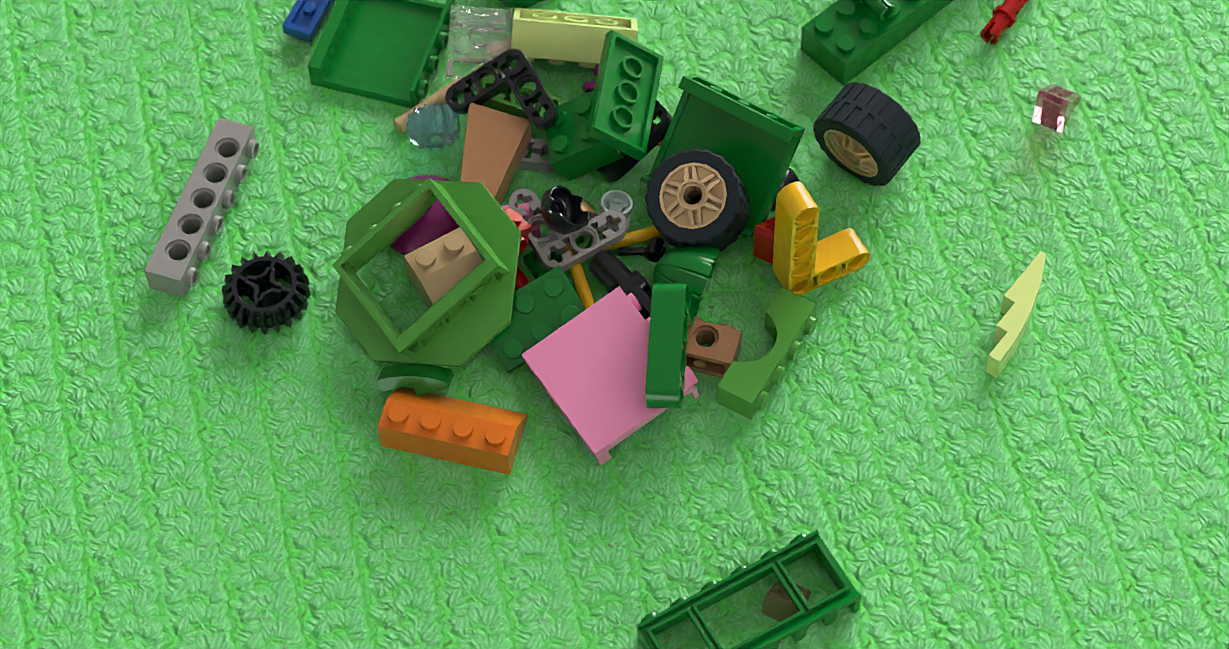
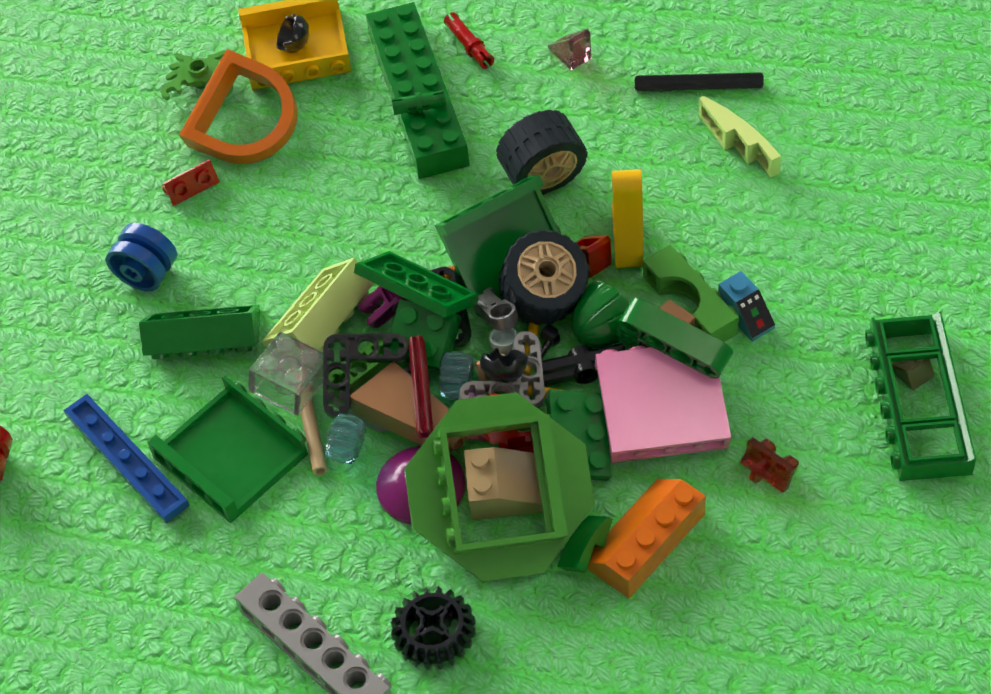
camera: 60 degrees left, 5 degrees down
none -> dark red axle [408,335,433,439]
none -> clear light blue gear [439,351,474,400]
none -> flat silver piece [473,288,519,331]
none -> black axle [635,72,764,91]
none -> slope [718,271,775,342]
none -> clear red hips [740,438,799,493]

